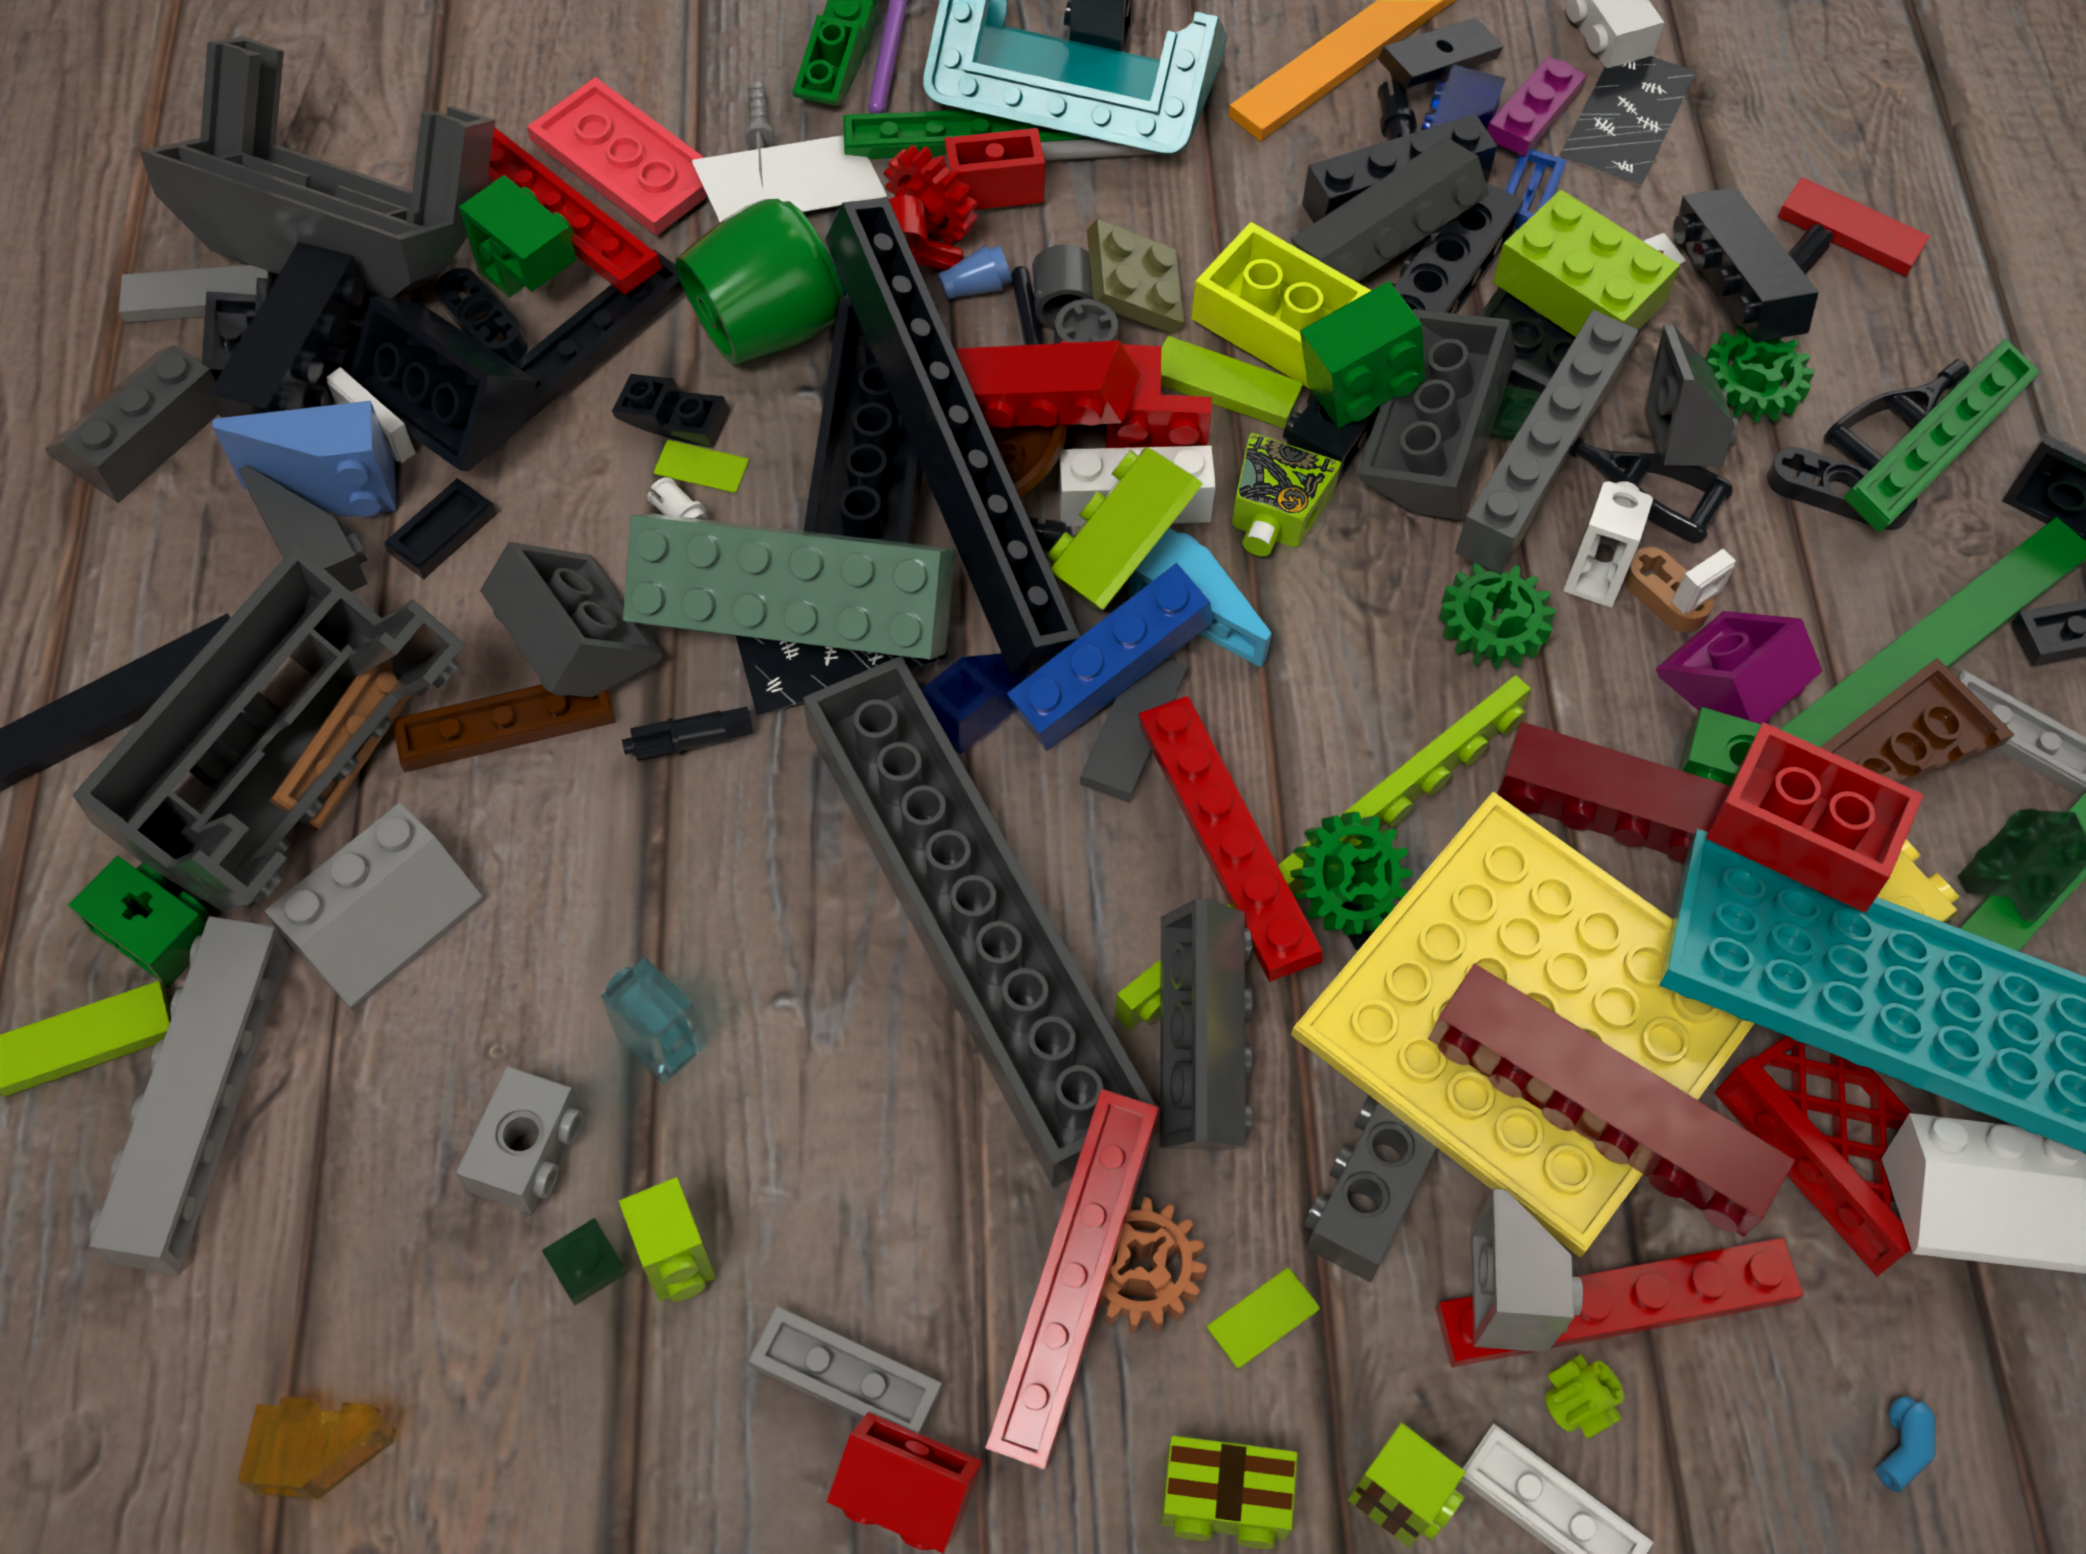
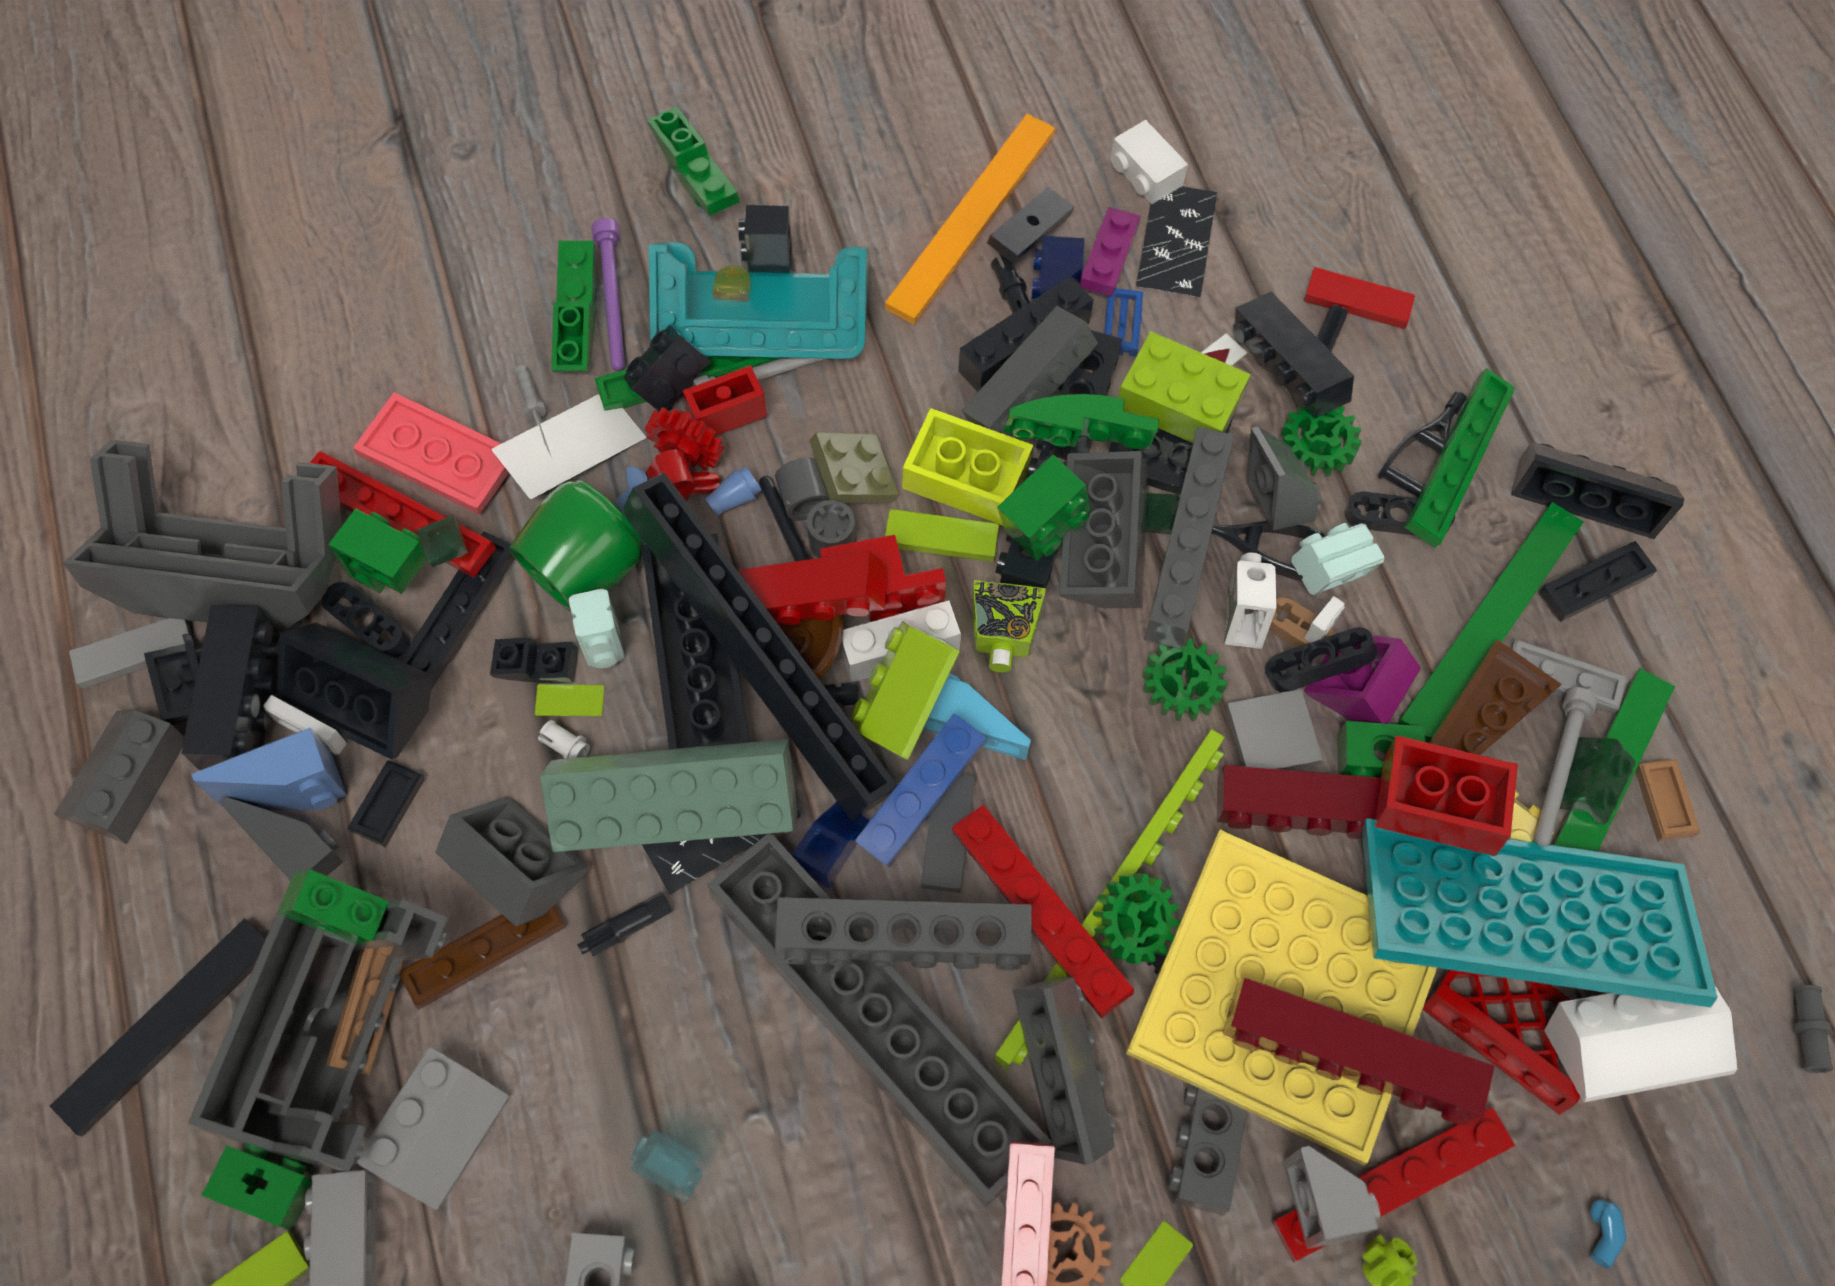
camera: 15 degrees left, 5 degrees up
none -> green brick [277,869,389,944]
none -> clear green plate [417,515,469,567]
none -> light aqua brick [569,588,625,668]
none -> black bracket [624,324,710,412]
none -> clear yellow tile [712,265,751,302]
none -> dark grey brick [775,897,1031,971]
none -> green slope [1004,394,1159,449]
none -> light grey tile [1226,689,1323,770]
none -> black beam [1265,627,1378,692]
none -> light aqua brick [1291,523,1385,595]
none -> light grey piece [1534,687,1598,846]

